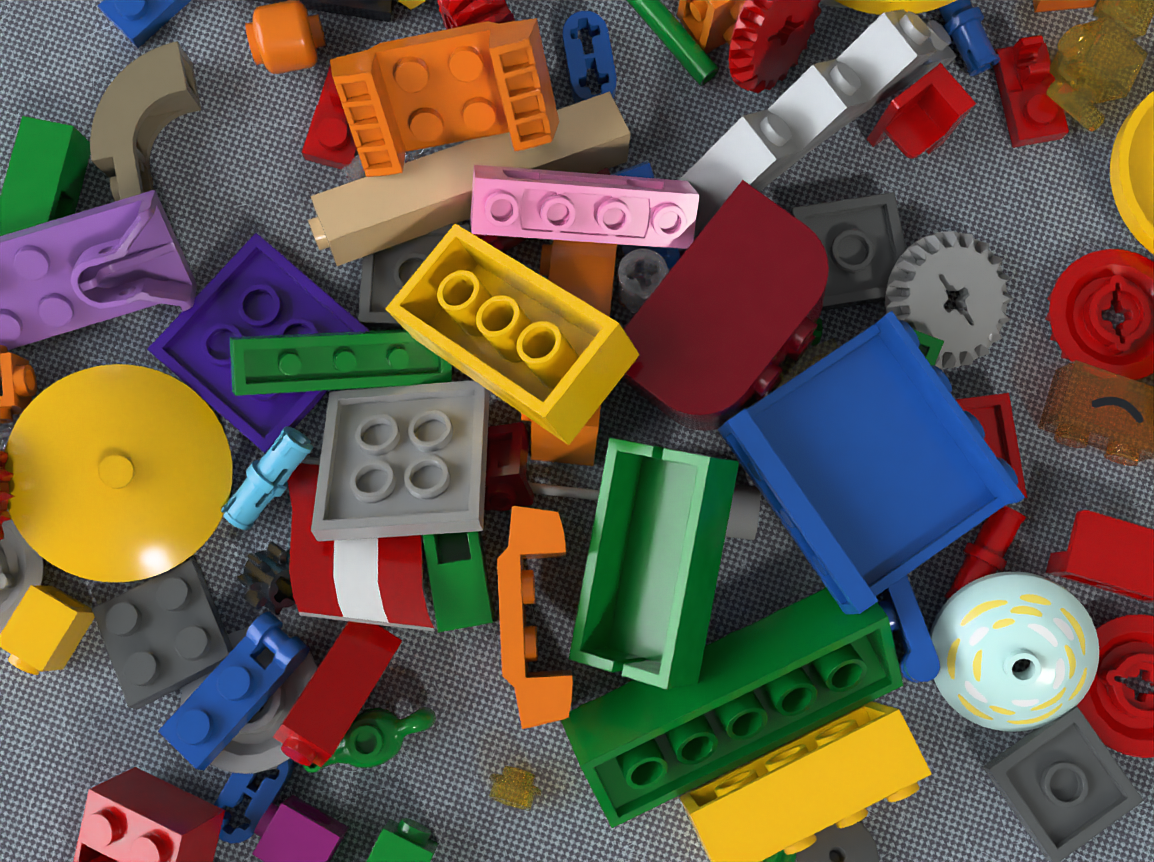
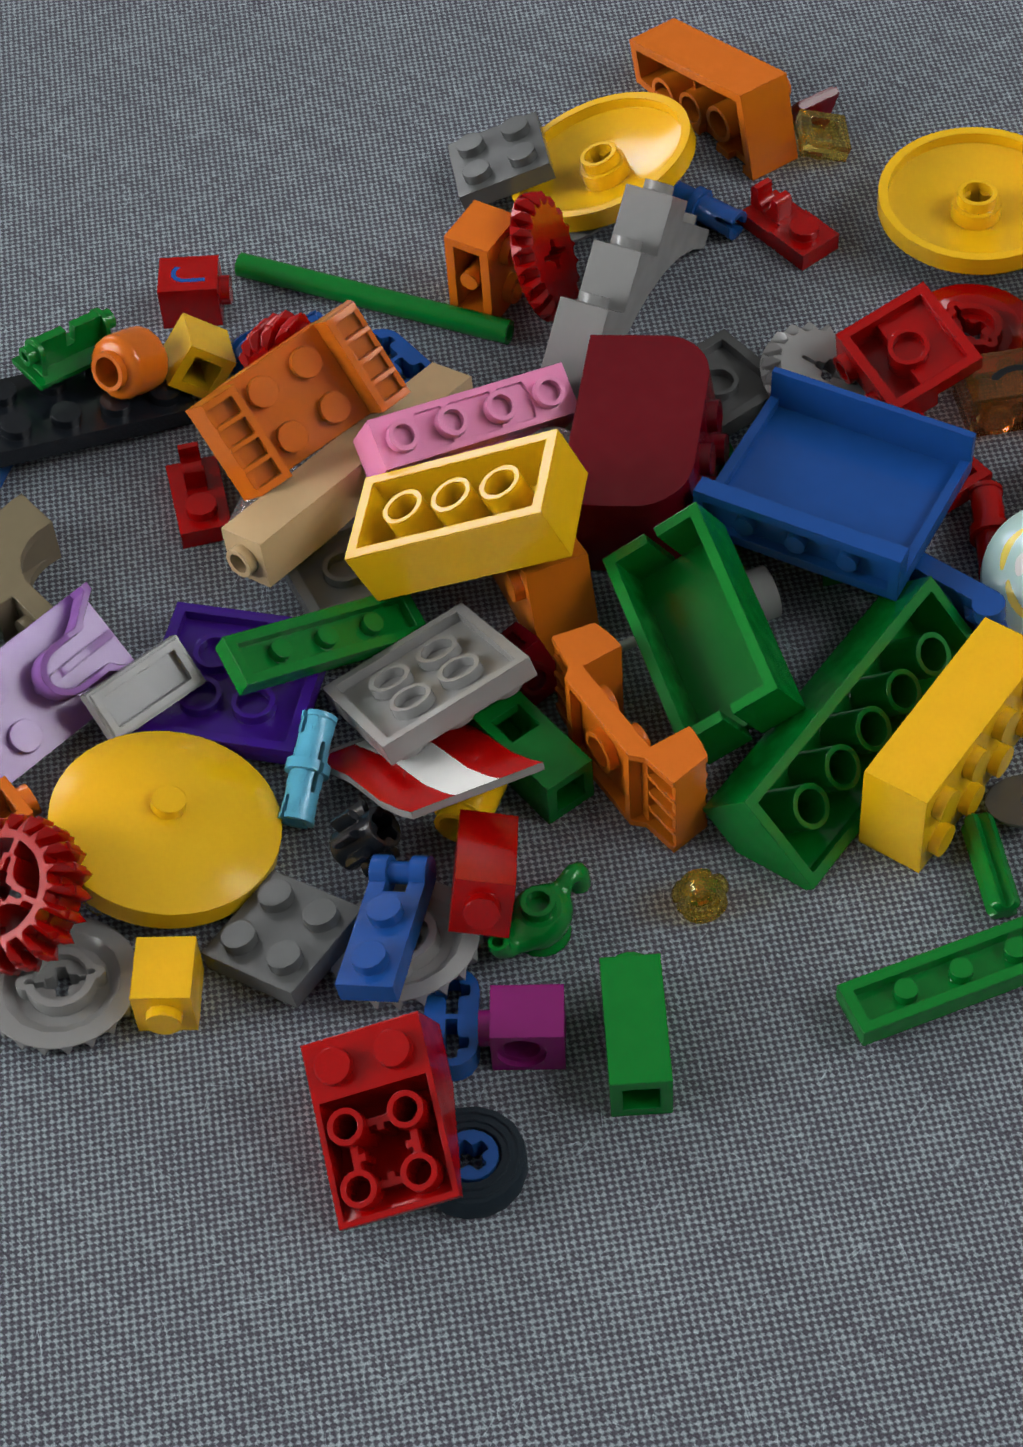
camera: 20 degrees left, 30 degrees down
orange head [245,0,326,74] -> none
red panel [866,63,976,159] -> none
clear yellow brick [1047,16,1148,132] -> none
none -> light grey tile [80,635,206,740]
none -> red plate [833,281,983,414]

